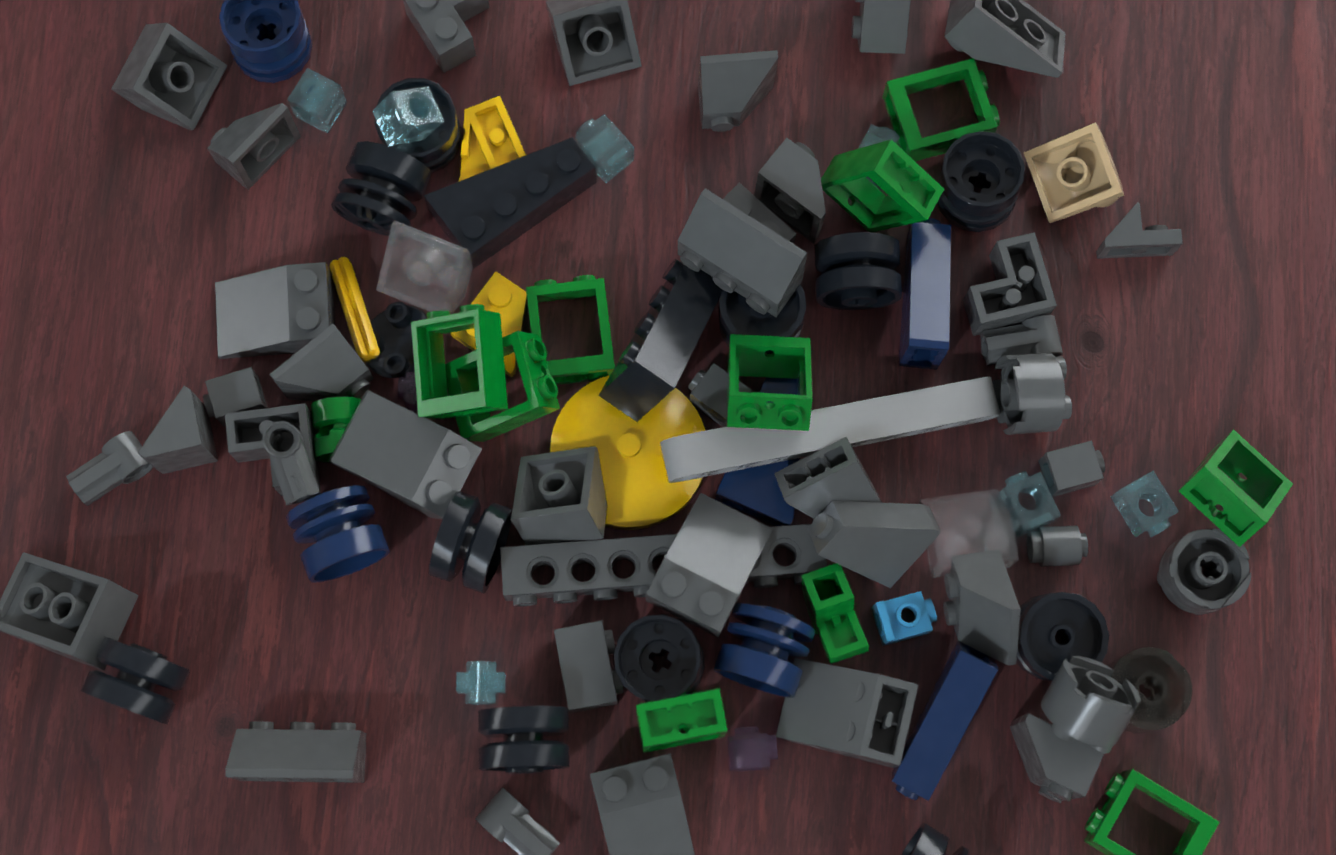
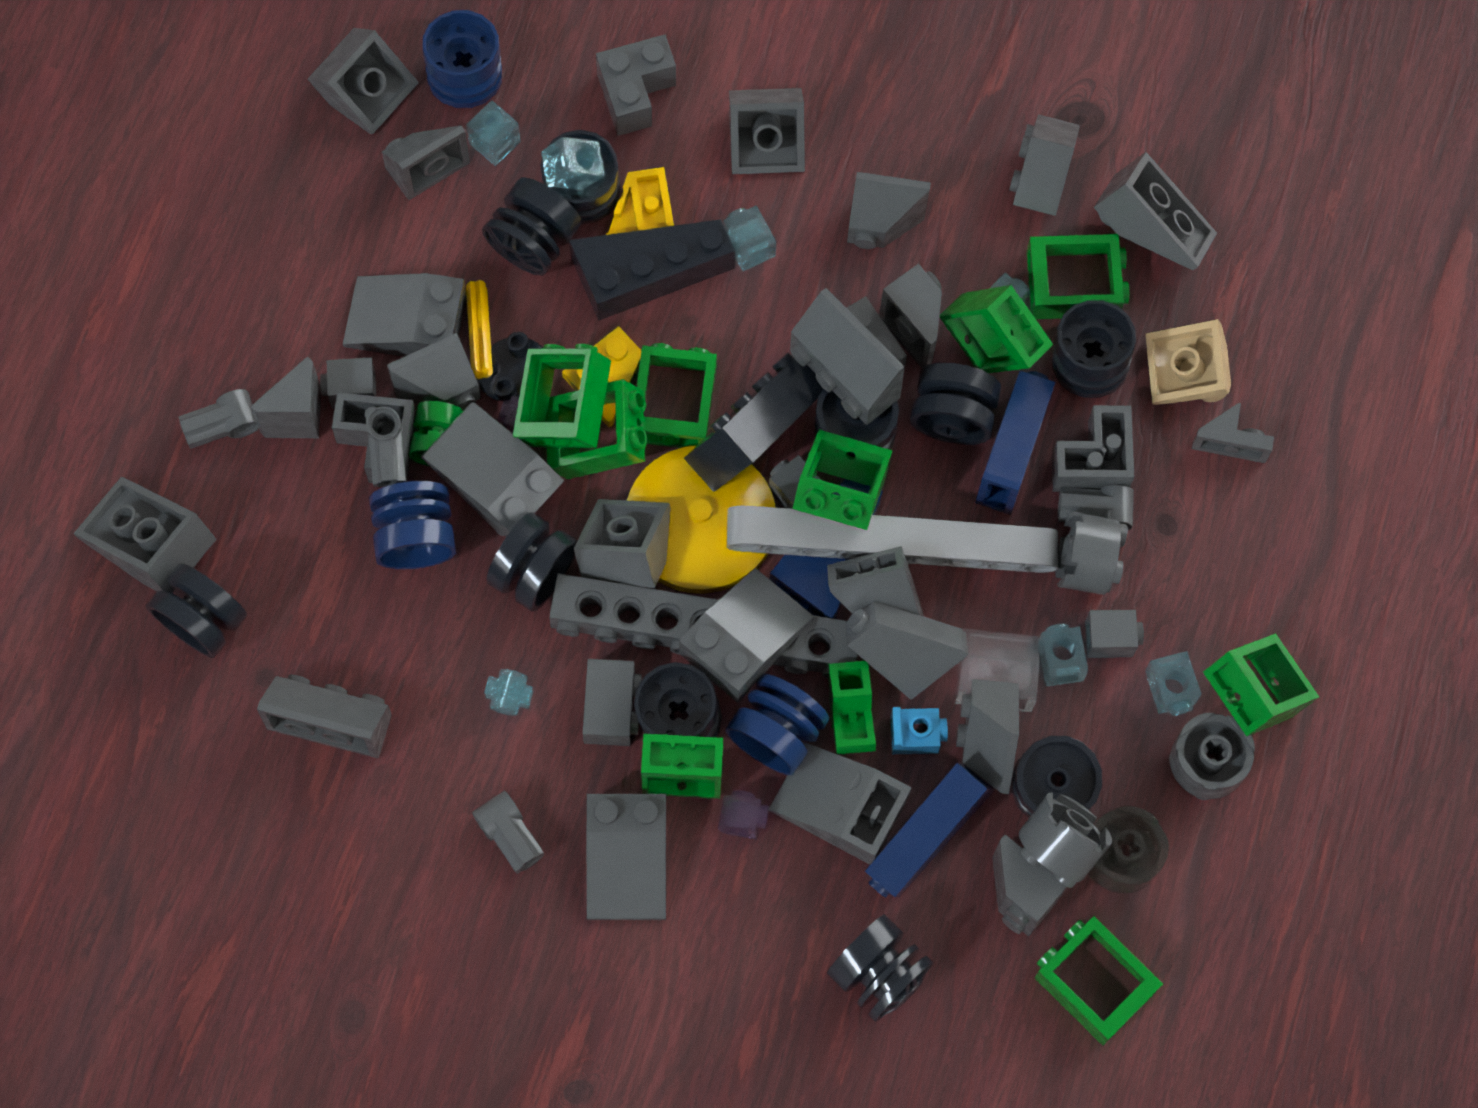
camera: 15 degrees right, 5 degrees down
clear slope [376,221,473,314] -> none
black wheel [478,706,570,774] -> none
dark grey brick [1026,525,1088,567] -> none

